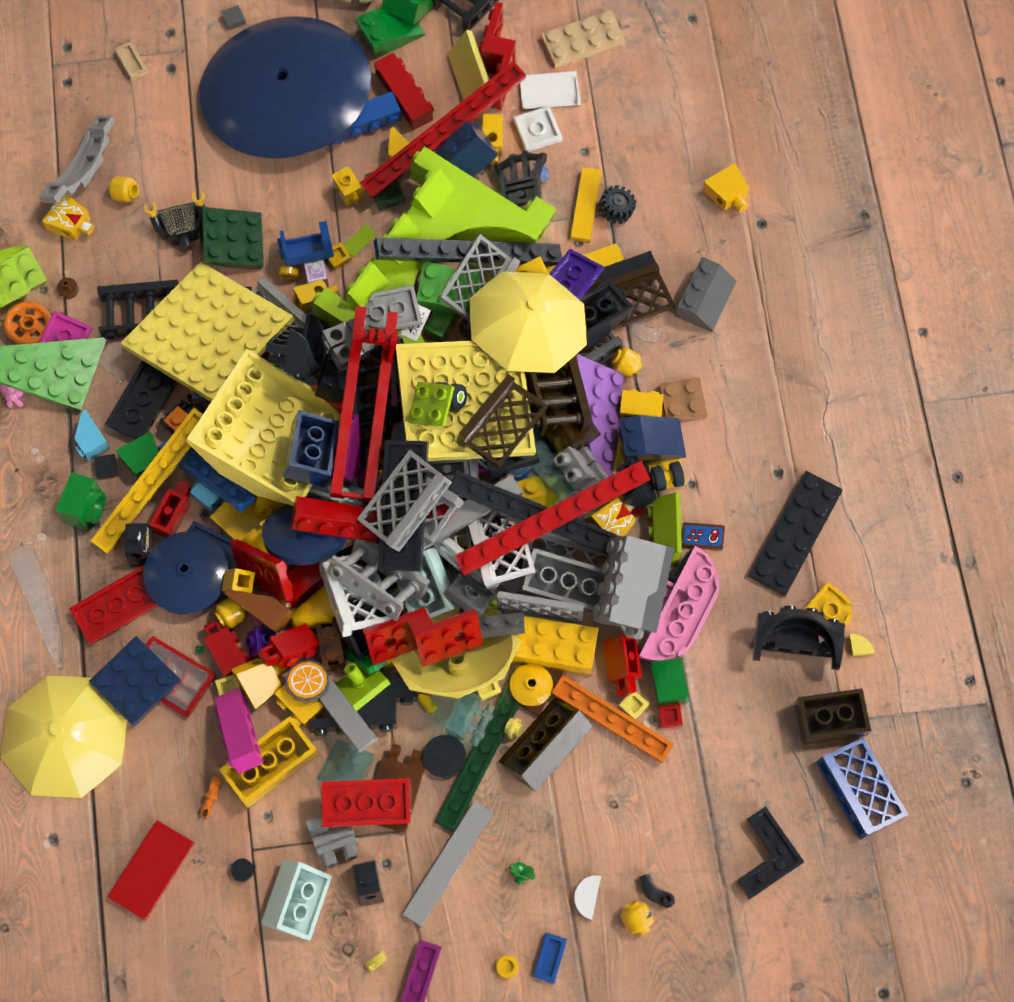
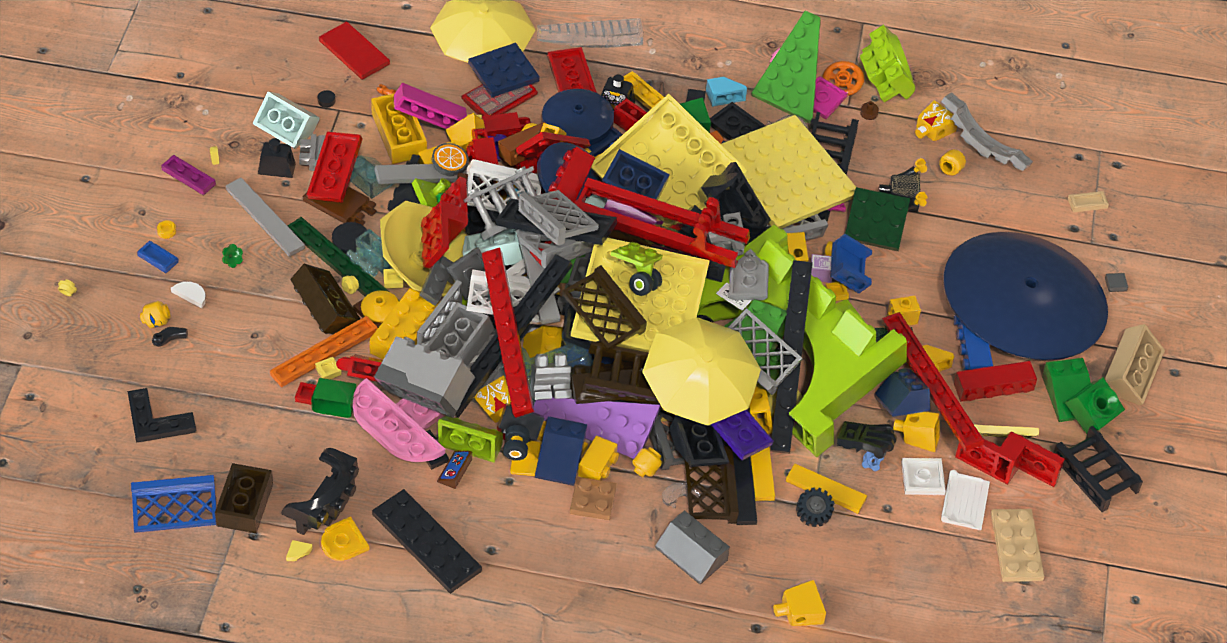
camera: 105 degrees right, 20 degrees down
green piece [55,472,106,531] -> none

